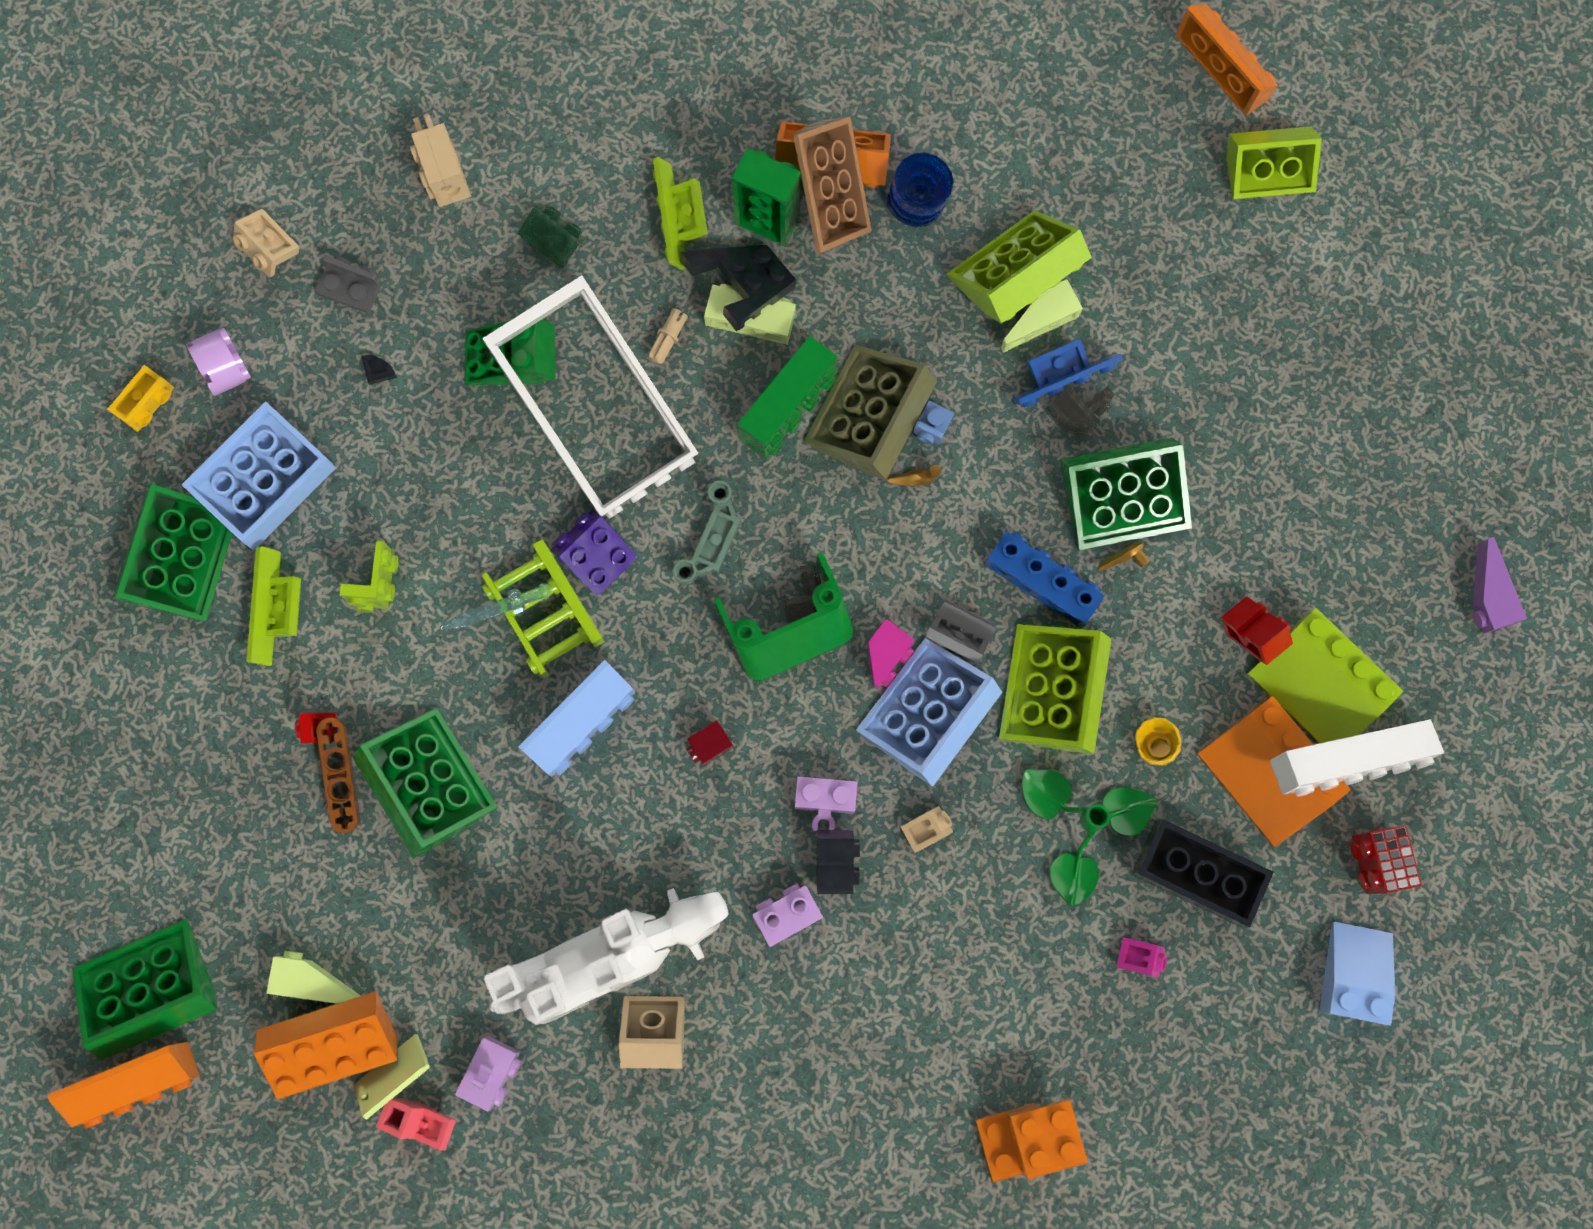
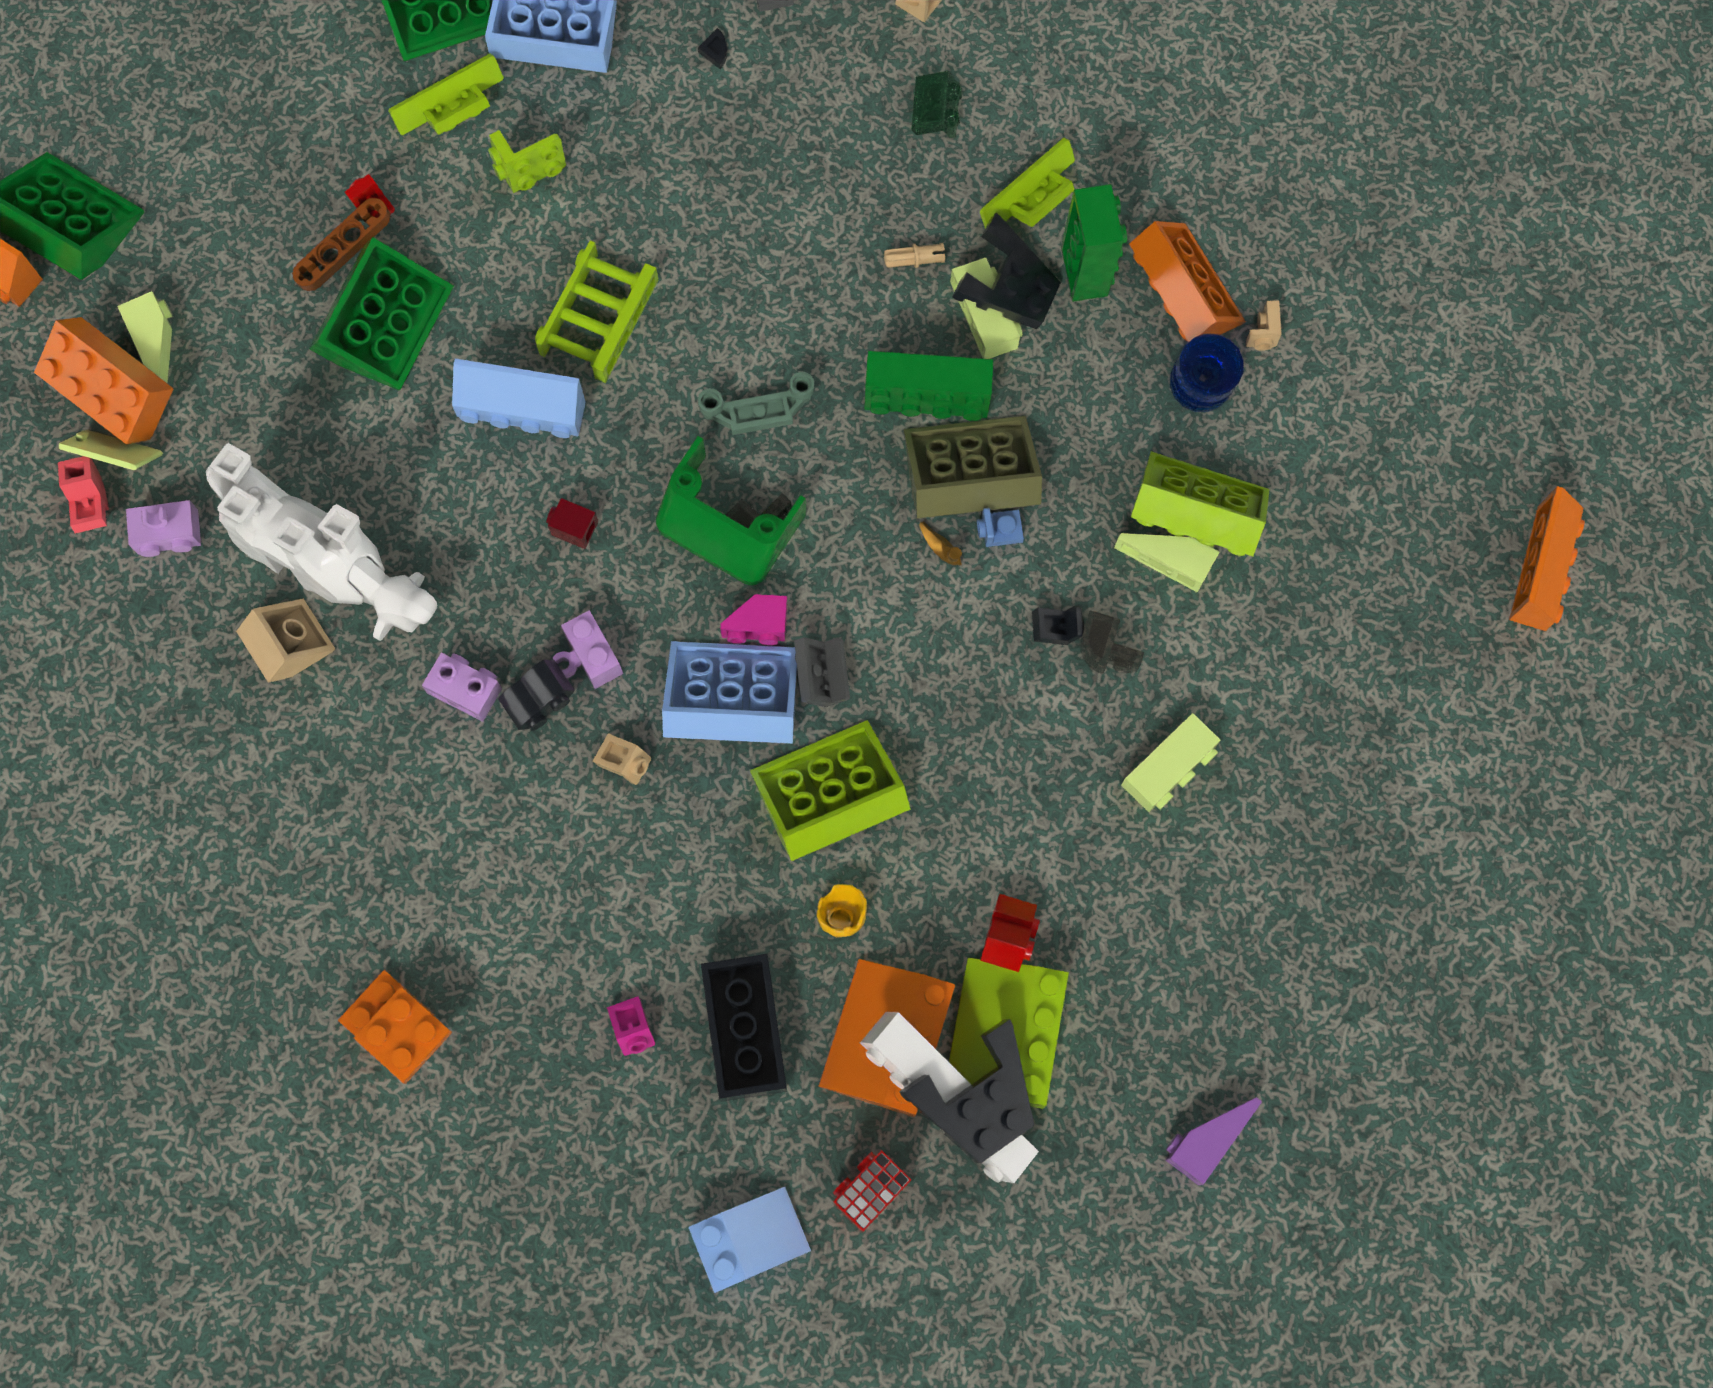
camera: 55 degrees right, 5 degrees down
clear light blue sword [440,583,551,630] -> none
green slope [465,319,555,386] -> none
white door [483,276,698,519] -> none
dark purple bracket [550,510,636,595] -> none
medium nougat slope [793,117,872,253] -> none
blue brick [984,531,1105,629] -> none
blue bracket [1011,339,1123,407] -> none
green plant [1022,769,1158,906] -> none
green slope [1060,437,1192,550] -> none
pearl gold bar [1096,542,1150,571] -> none
lime slope [1227,127,1322,199] -> none
none -> black wing [899,1019,1034,1163]
none -> black bracket [1032,606,1084,645]
none -> yellowish green brick [1121,713,1221,812]
none -> tan bracket [1246,301,1282,351]

